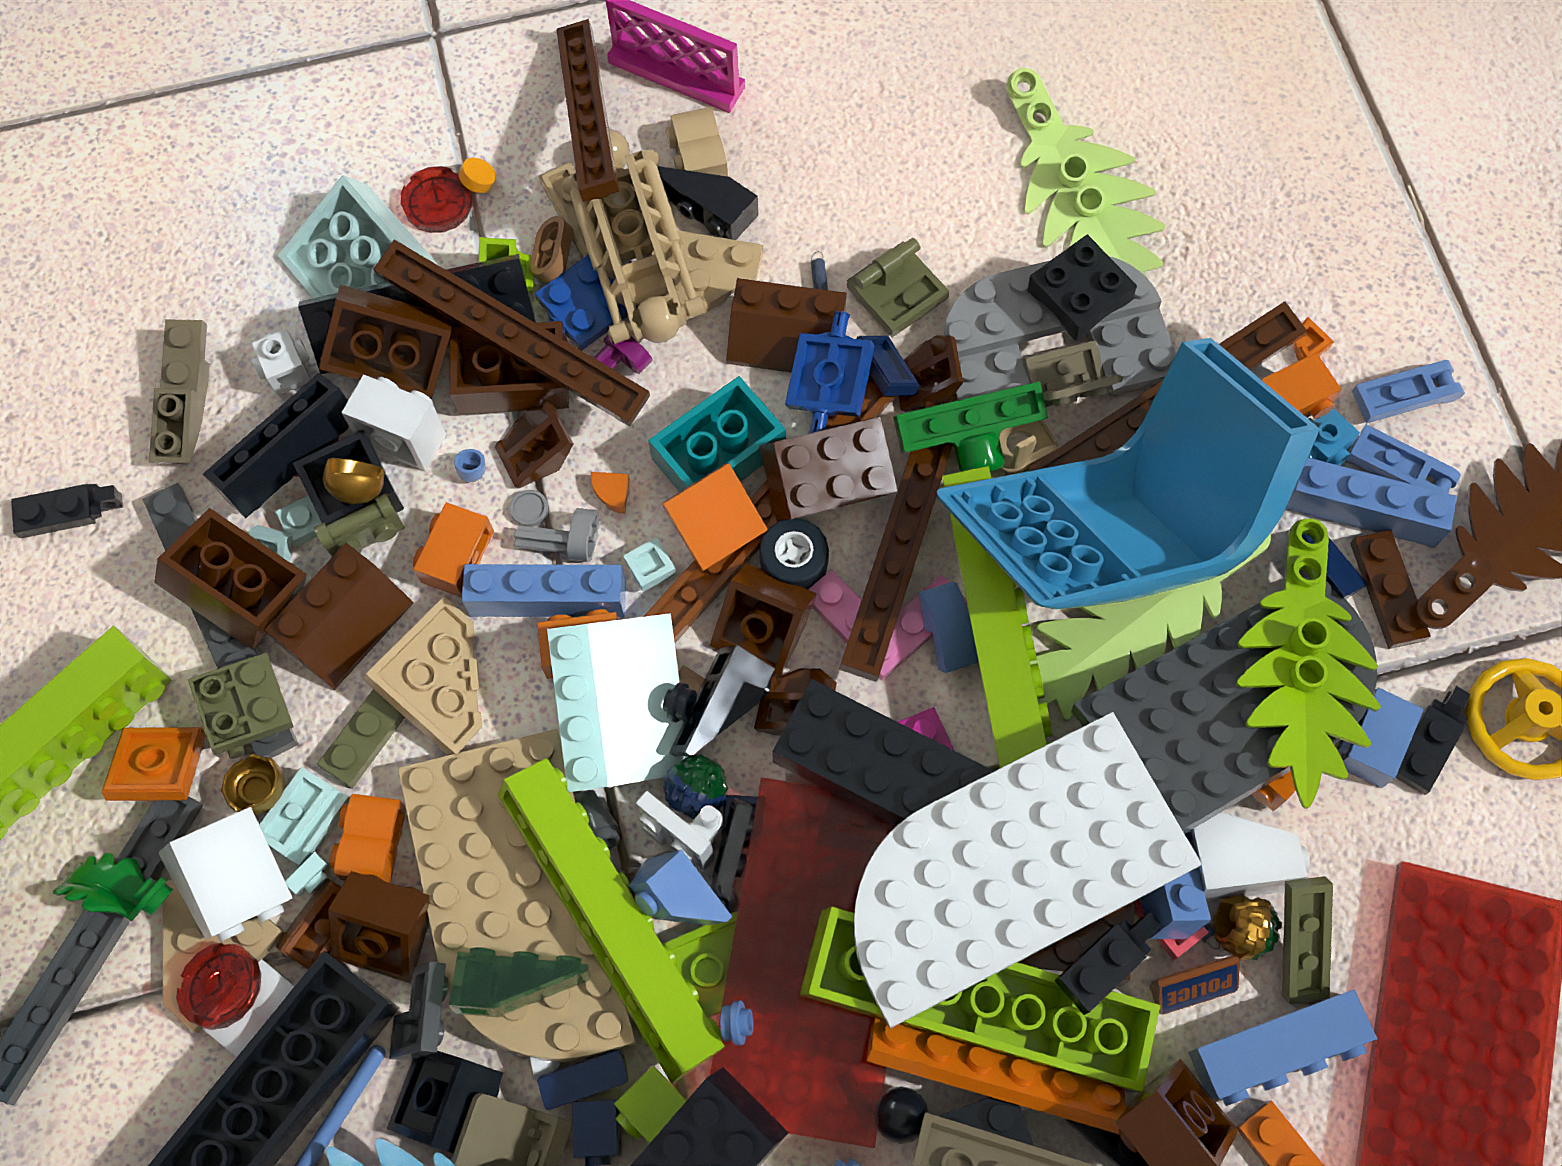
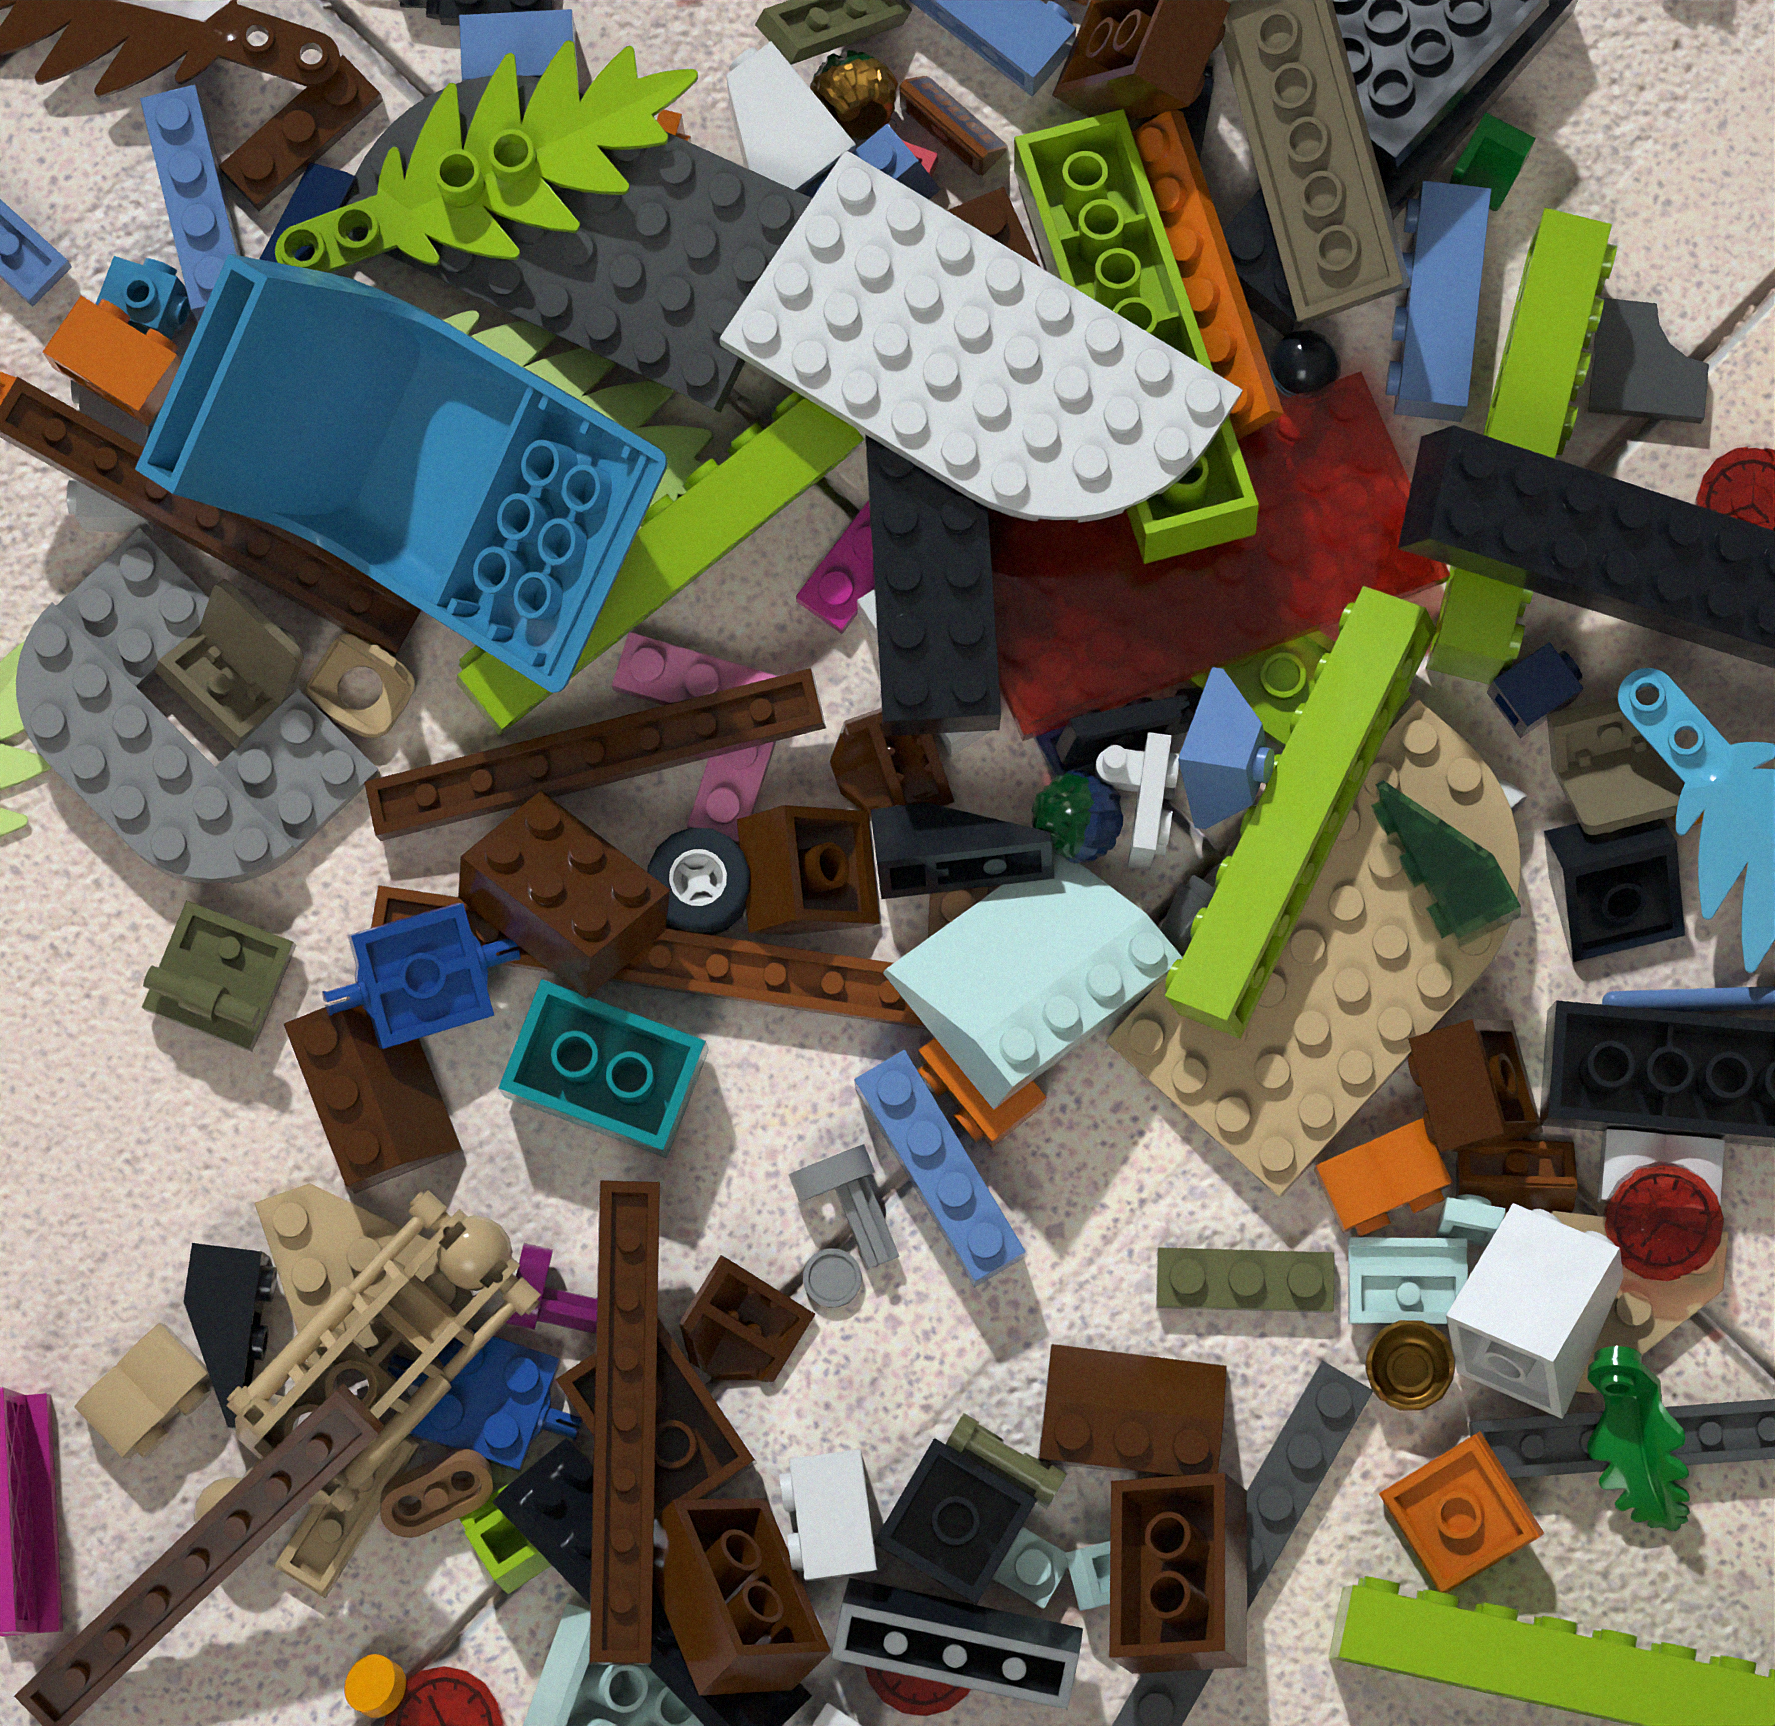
camera: 120 degrees left, 10 degrees up
olive plate [187,652,294,759] -> none
pearl gold hair [323,458,385,505] -> none
tan plate [363,596,482,755] -> none
dark grey plate [389,962,449,1061] -> none
orange brick [413,502,494,598] -> none
medium blue hinge [454,449,486,482] -> none
dark blue slope [537,1050,629,1110] -> none
orange tile [591,471,630,514] -> none
light aqua plate [623,537,677,592] -> none
orange tile [661,463,768,571] -> none
black plate [663,682,697,723] -> none
medium blue plate [720,1000,753,1046] -> none
sand blue piece [811,251,828,290] -> none
dark blue tile [856,336,920,396] -> none
green plate [893,381,1048,472] -> none
reddish brown slope [898,335,963,412] -> none
medium blue slope [919,582,979,673] -> none
black brick [1027,234,1137,342] -> none
black hinge [1055,912,1162,1015] -> none
medium blue plate [1346,424,1461,494] -> none

